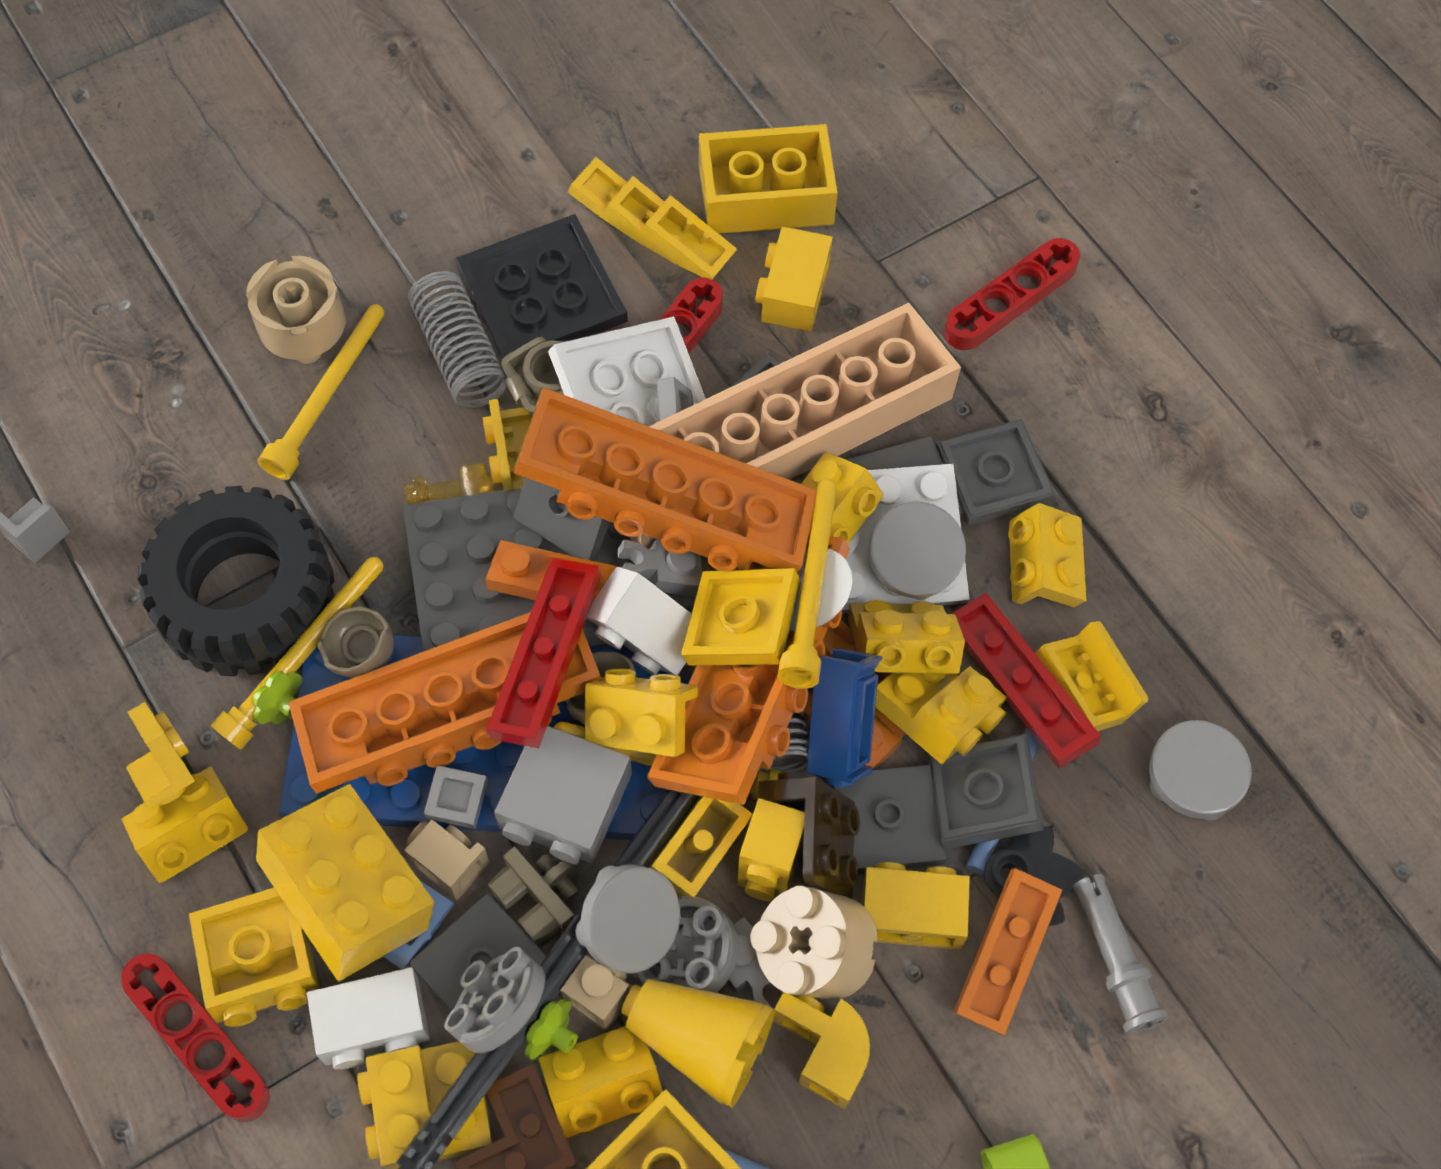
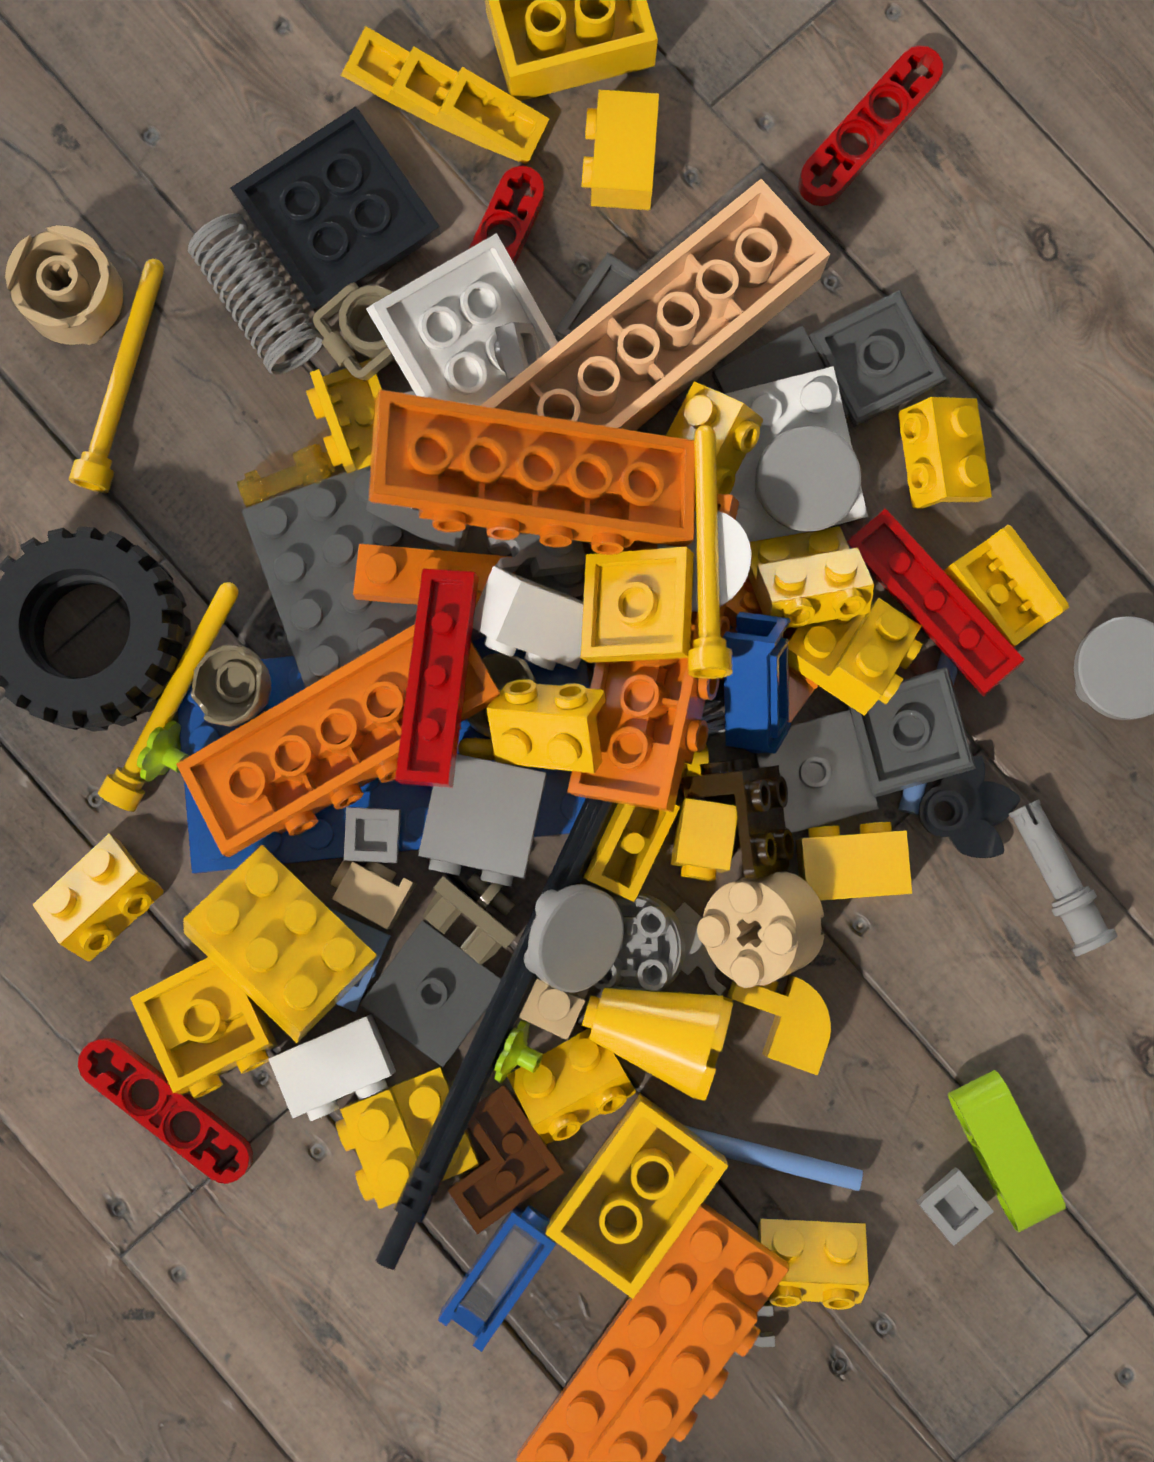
camera: 10 degrees left, 20 degrees up
yellow bracket [126,702,195,808] -> none
light grey tile [444,947,545,1053] -> none
orange plate [953,868,1062,1036] -> none

